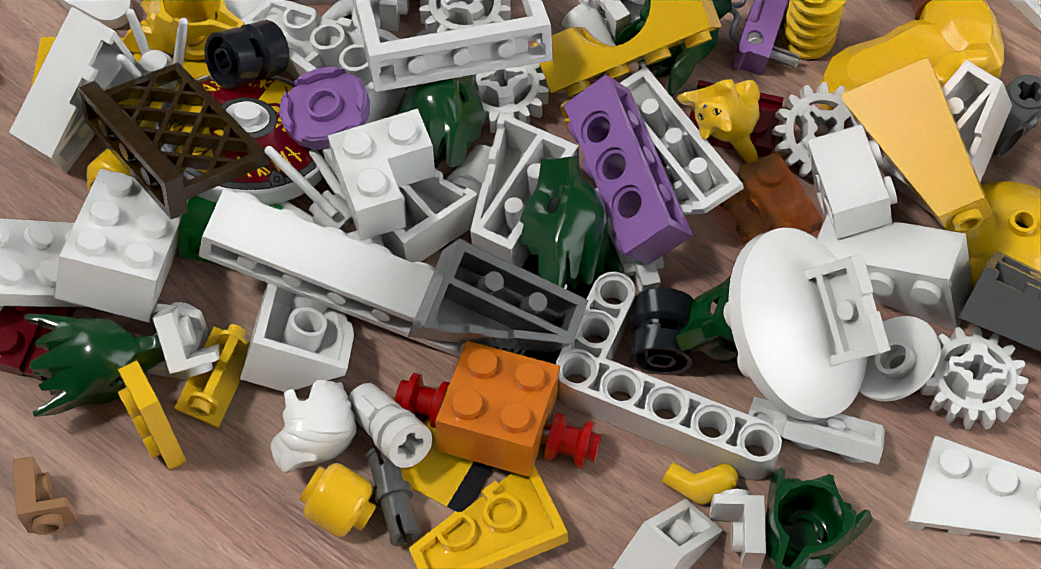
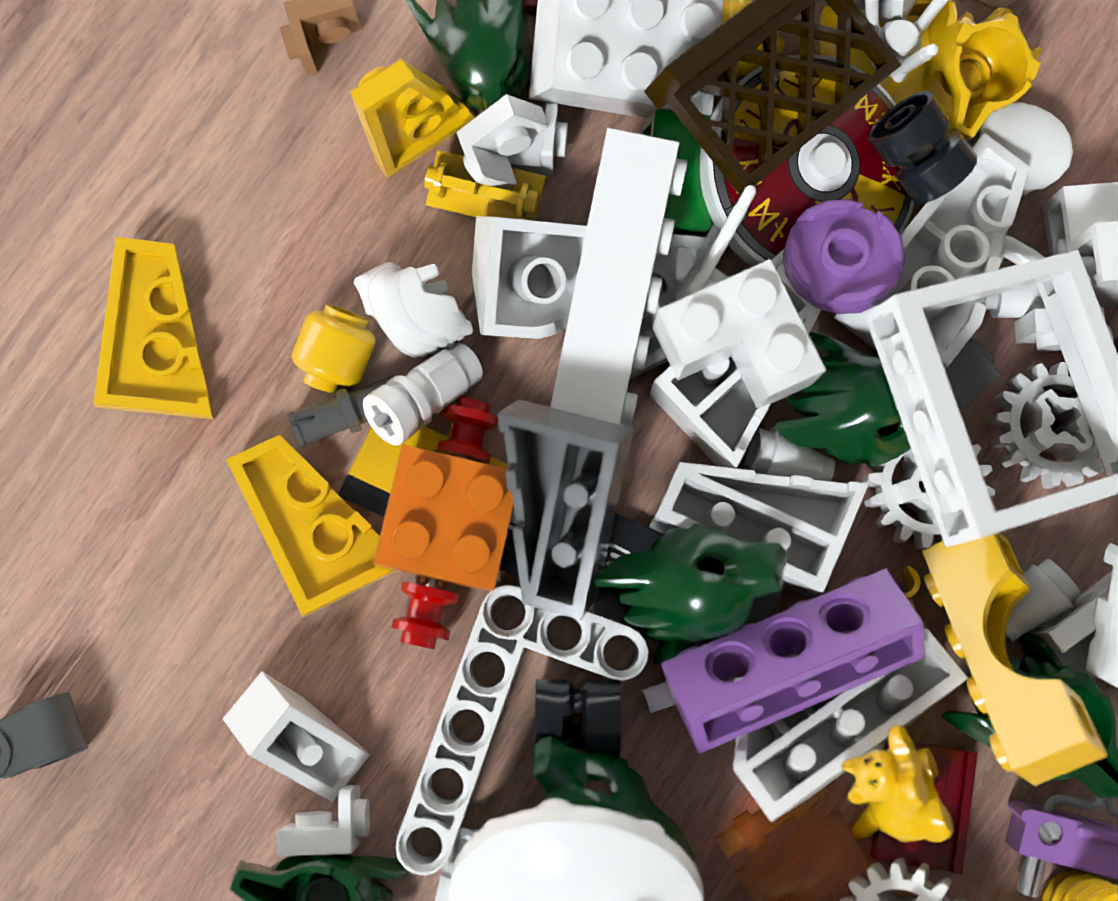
camera: 85 degrees right, 20 degrees up
yellow arm [662,462,738,505] -> none

